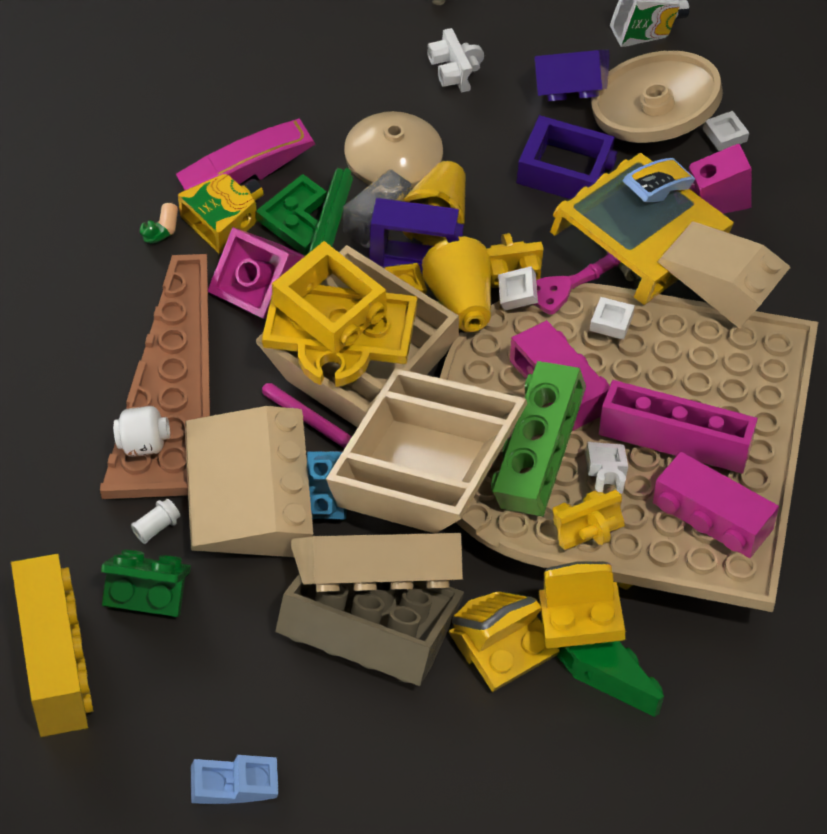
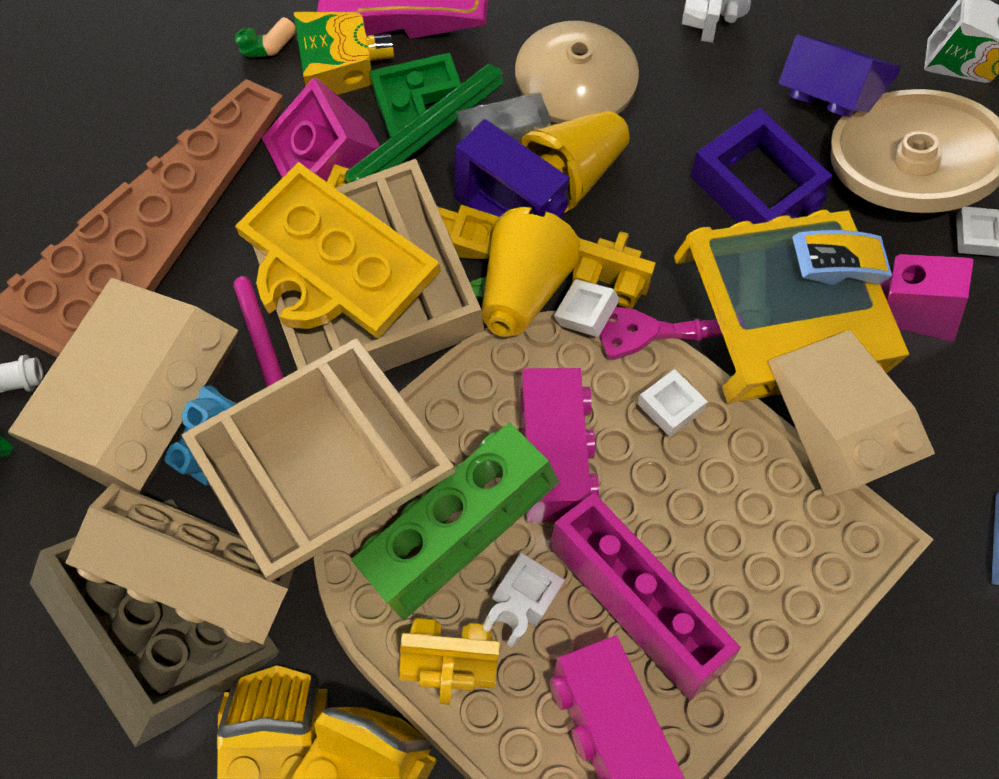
camera: 30 degrees right, 10 degrees up
white head [113,406,170,457] -> none
yellow window [272,241,387,355] -> none

